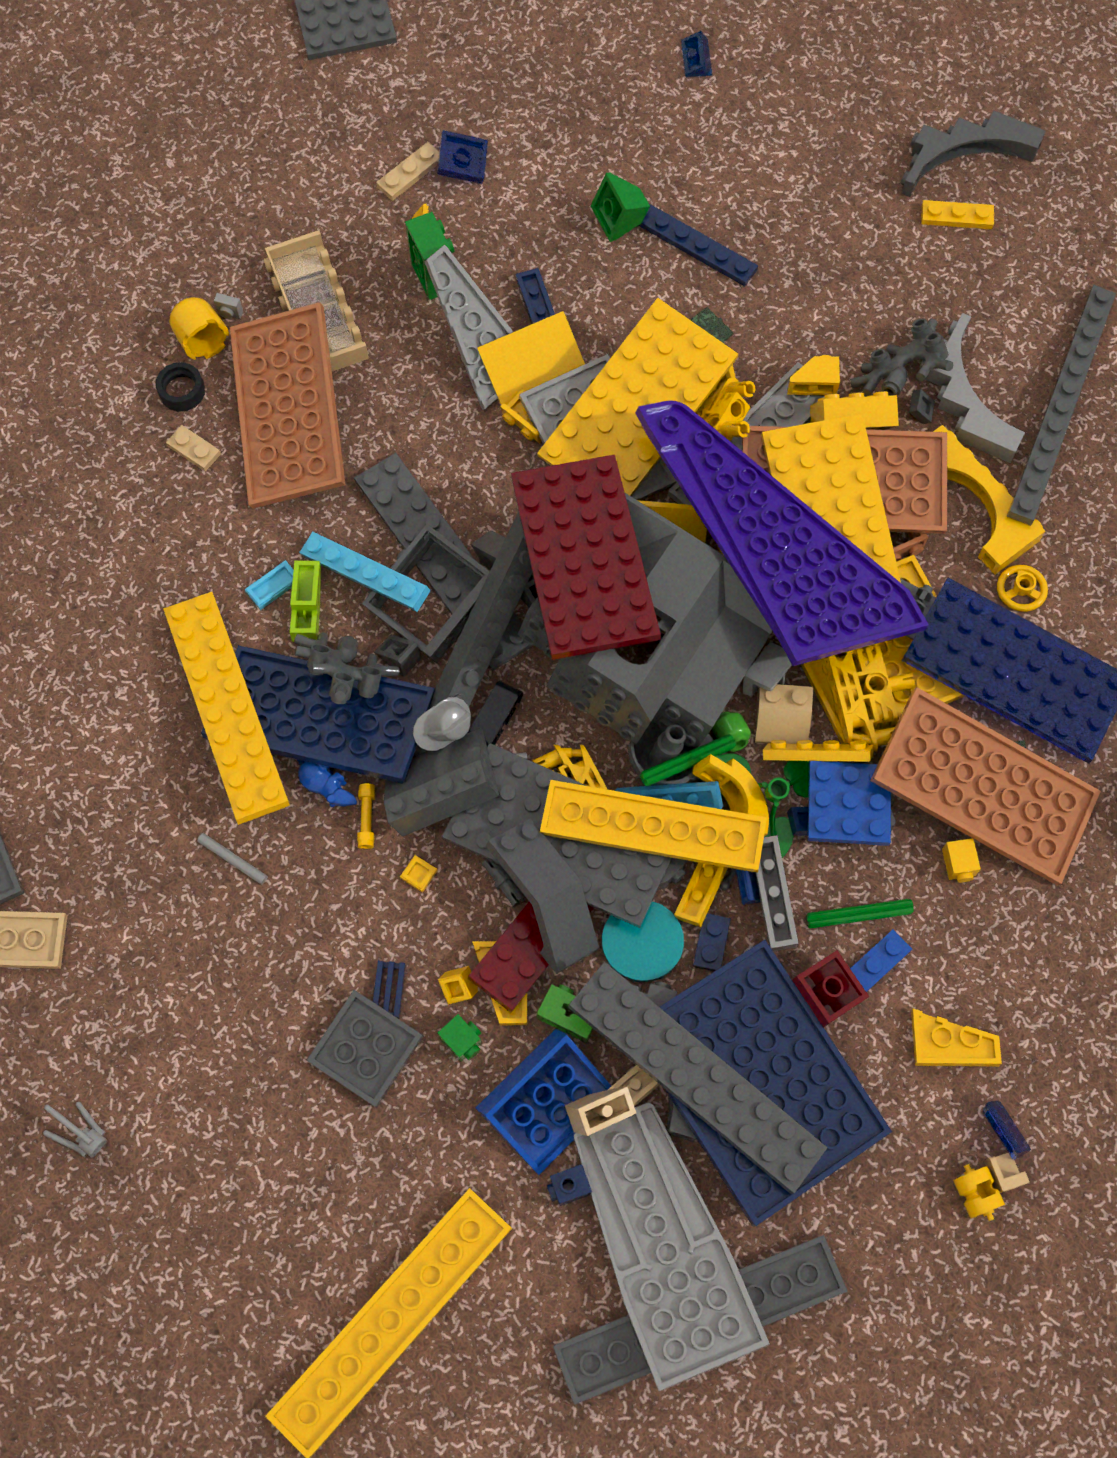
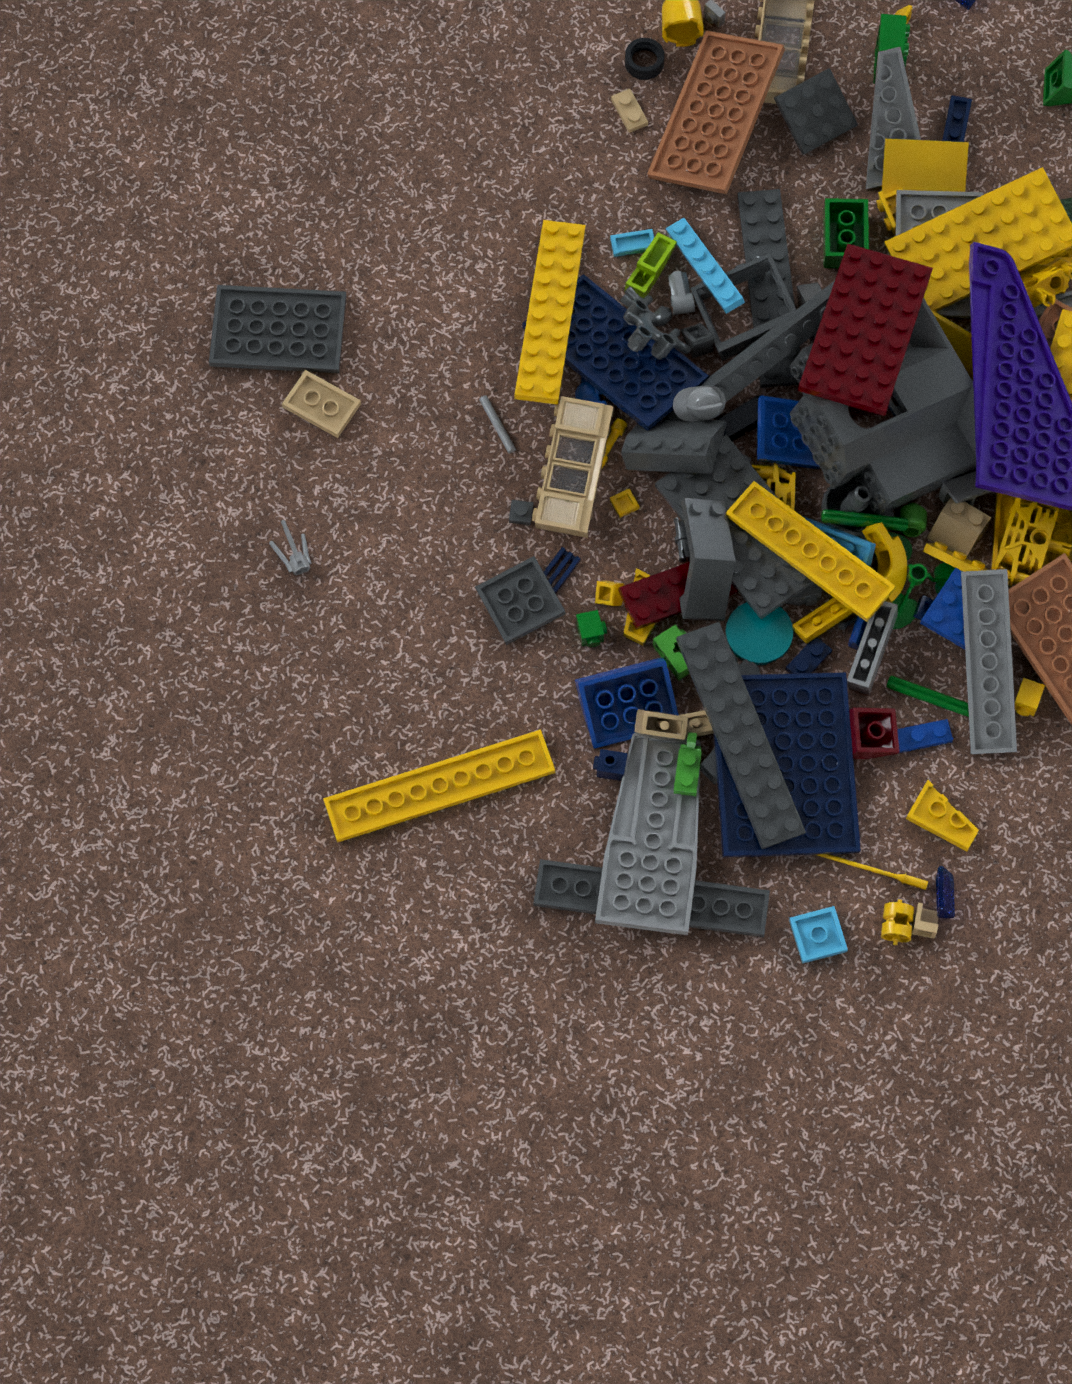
camera: 30 degrees right, 0 degrees up
none -> dark grey plate [509,500,534,525]
none -> tan window [532,396,614,538]
none -> light grey piece [668,271,695,315]
none -> bright green hinge [673,732,702,796]
none -> blue plate [757,396,820,469]
none -> dark grey plate [774,68,858,155]
none -> medium azure plate [789,906,848,964]
none -> yellow piece [817,854,928,890]
none -> green brick [823,198,869,268]
none -> light grey plate [961,569,1017,754]

